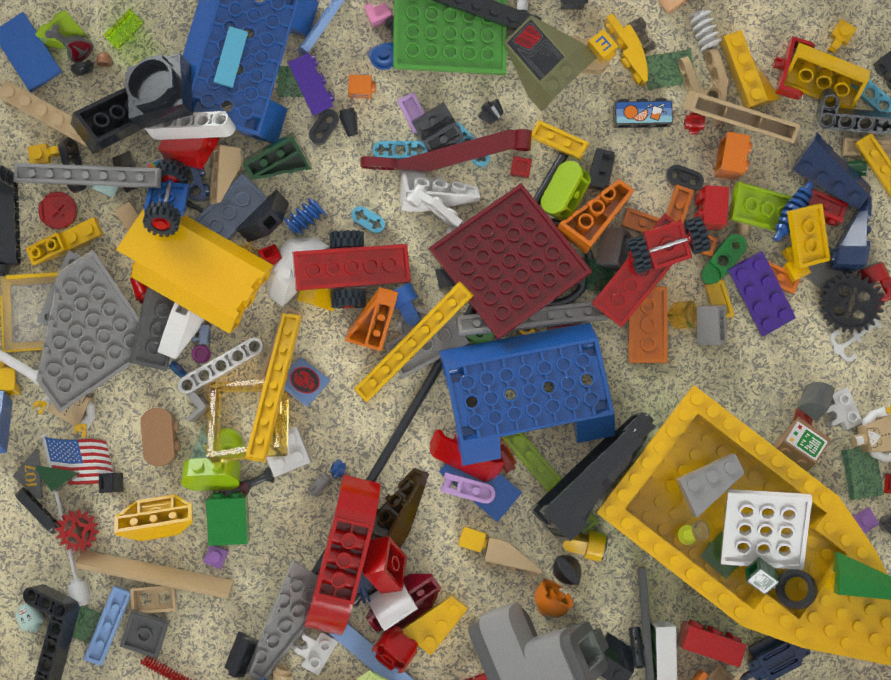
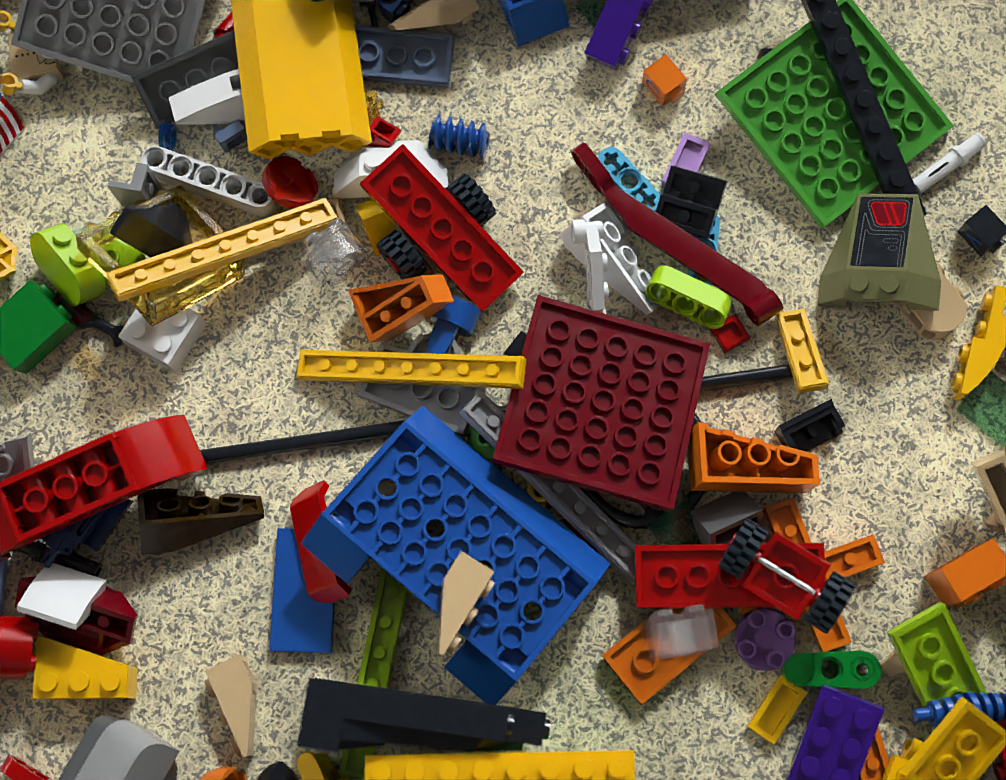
camera: 55 degrees right, 10 degrees down
medium nougat brick [140,408,181,466] -> none
magenta plate [191,344,211,364] -> none
black slope [236,189,289,243] -> none
dark green wedge [242,132,312,180] -> none
tile [284,357,330,407] -> none
light grey pin [307,472,332,497] -> none
black plate [309,109,339,145] -> none
blue plate [330,459,346,479] -> none
black cone [339,108,358,137] -> none
medium azure beam [352,206,385,234] -> none
red brick [363,536,407,594] -> none
bright pink panel [364,3,393,28] -> none
blue piece [367,43,393,70] -> none
lavender plate [440,472,495,503] -> none
yellow brick [458,526,489,553] -> none
black piece [478,99,504,124] -> none
clear red brick [500,444,517,474] -> none
lime brick [541,161,591,221] -> none
yellow brick [587,29,618,64] -> none
brick [613,98,673,128] -> none
black plate [666,165,704,191] -> none
clear yellow panel [667,301,697,329] -> none
red gear [684,112,705,135] -> none
red brick [694,185,729,231] -> none
light grey brick [697,305,726,345] -> none
none -> black wedge [109,202,193,258]
none -> red tile [262,156,318,209]
none -> clear brick [300,218,368,287]
none -> tan slope [437,551,495,658]
none -> clear brick [644,605,720,661]
none -> lime beam [645,266,732,329]
none -> medium lavender dish [734,608,796,671]

